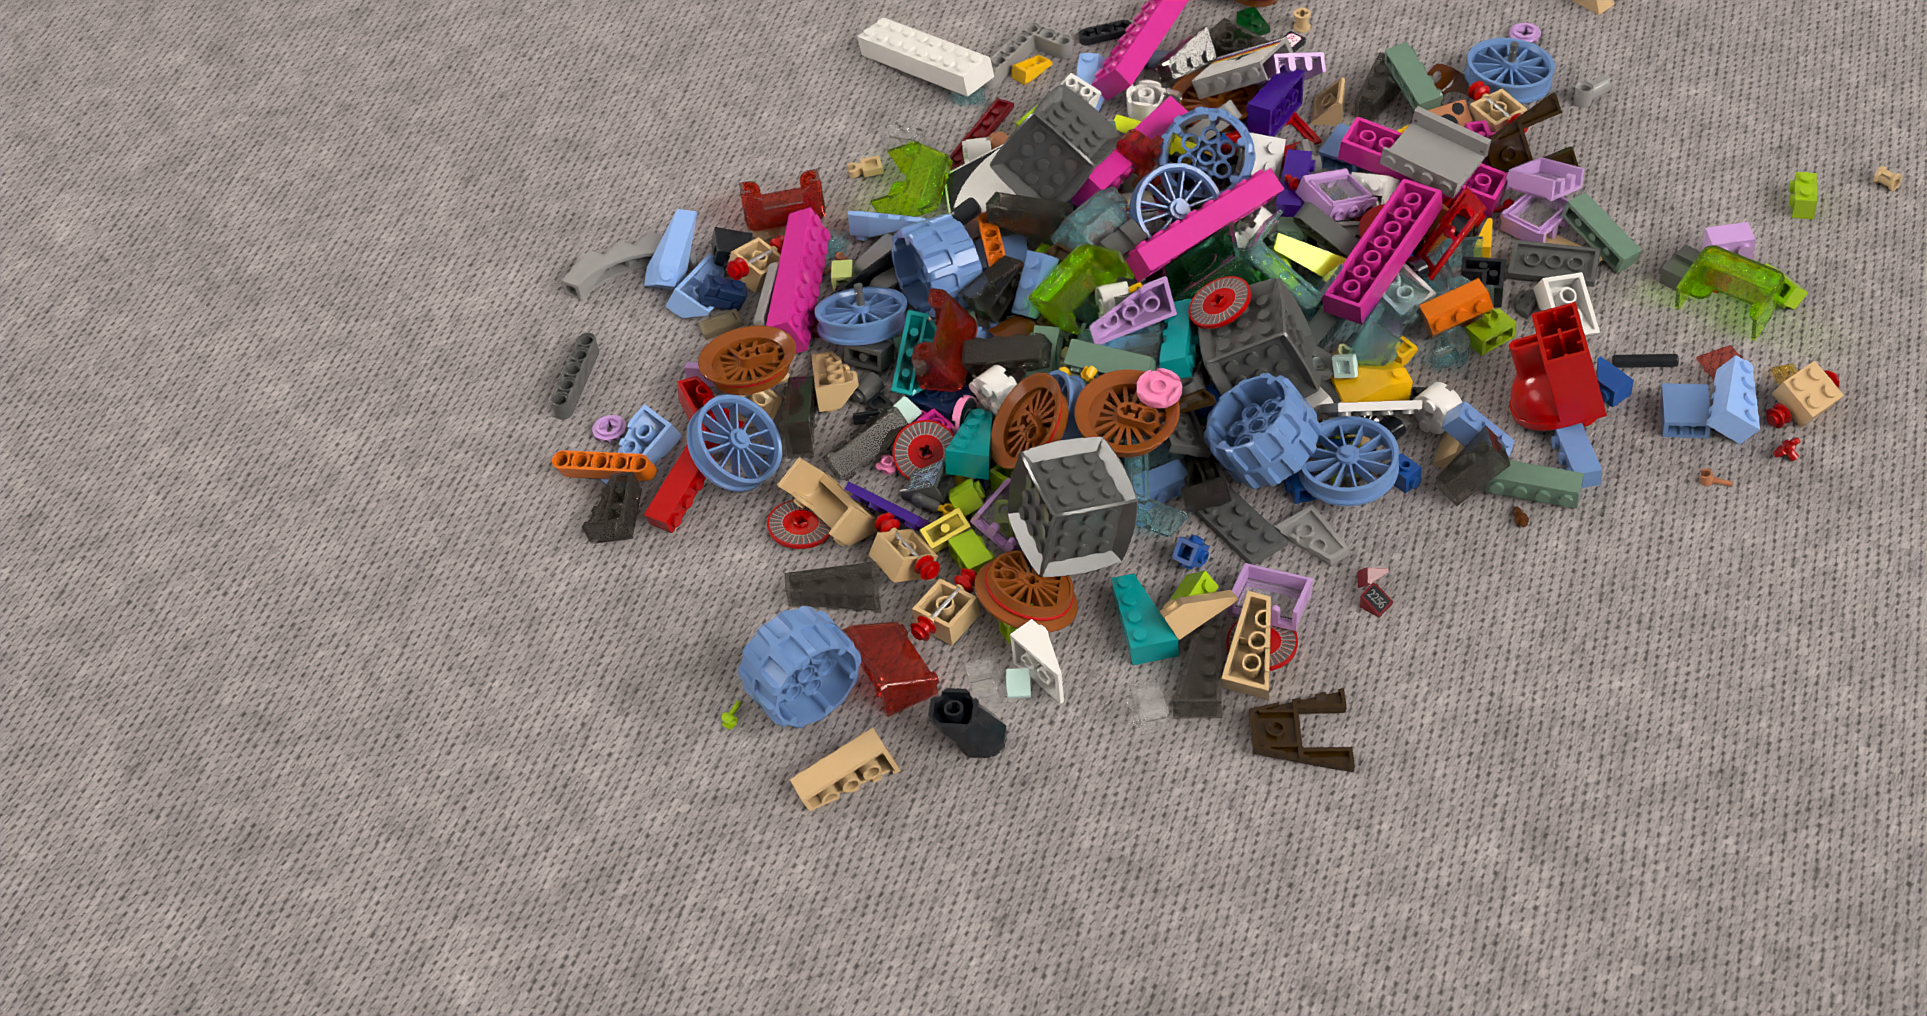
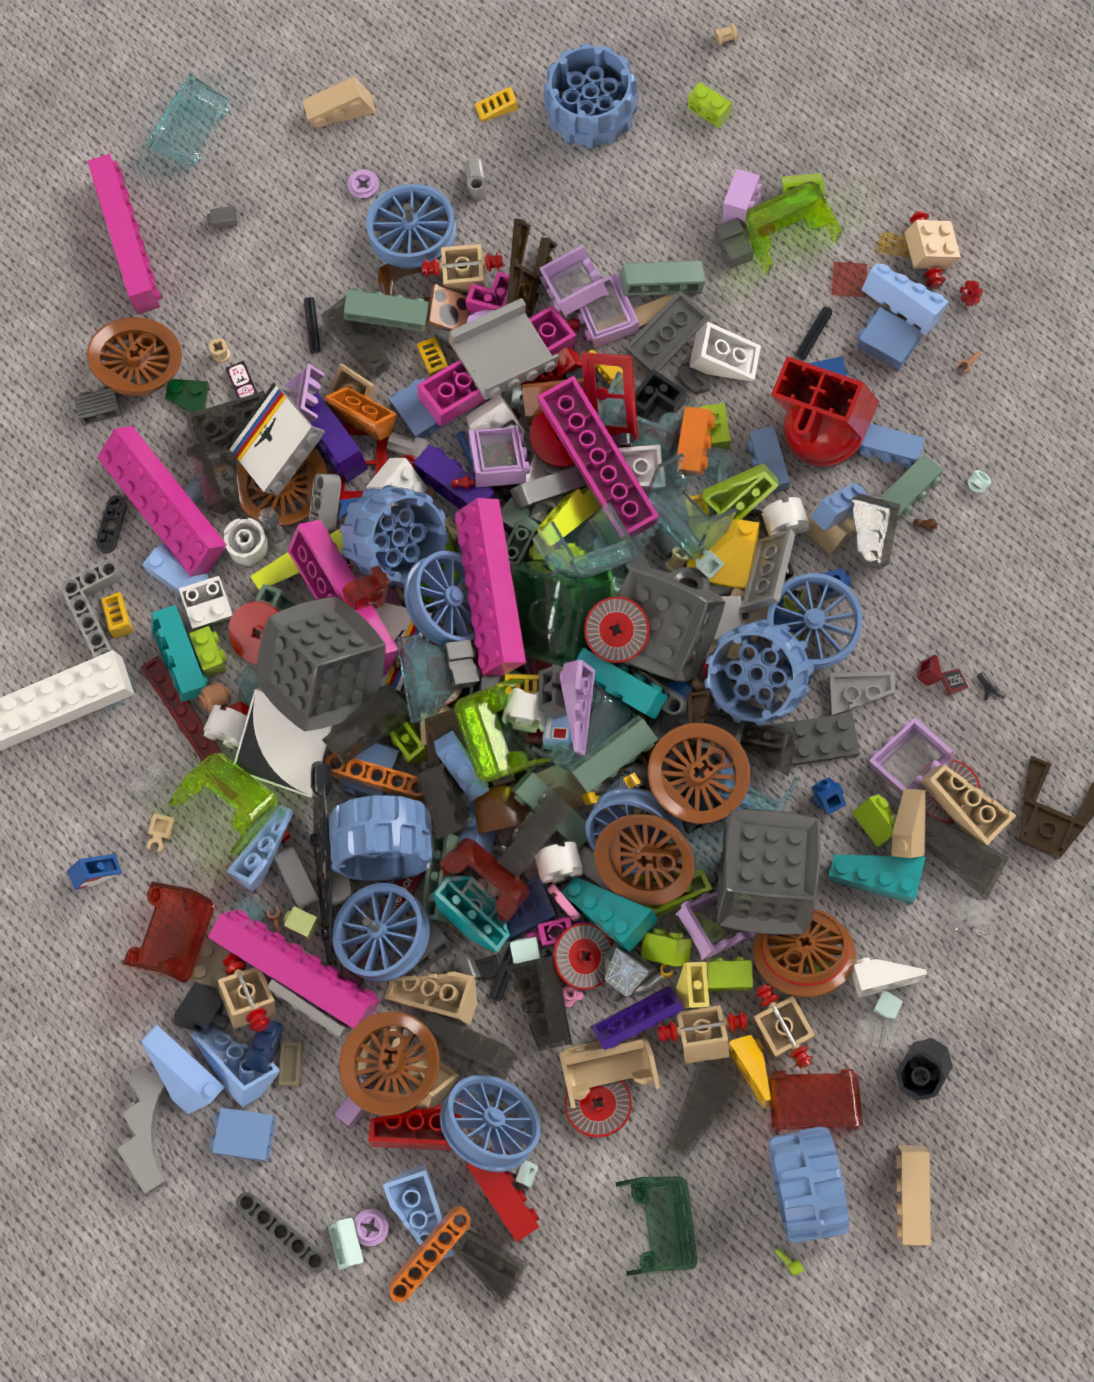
camera: 60 degrees left, 25 degrees up
bright pink tile [1137,368,1182,408] -> none
none -> blue slope [67,854,122,890]
none -> teal wedge [151,605,208,702]
none -> medium blue brick [210,1108,276,1162]
none -> black axle [304,297,321,354]
none -> orange slope [324,386,397,440]
none -> light aqua slope [328,1218,363,1270]
none -> yellow slope [475,87,518,122]
none -> light aqua tile [509,1160,538,1188]
none -> medium blue wheel [543,43,637,148]
none -> clear green windscreen [615,1176,697,1276]
none -> lime wedge [703,463,779,520]
none -> yellow slope [729,1035,771,1109]
none -> medium blue brick [746,426,790,494]
none -> light aqua tile [968,470,991,493]
none -> black bar [977,672,1006,700]

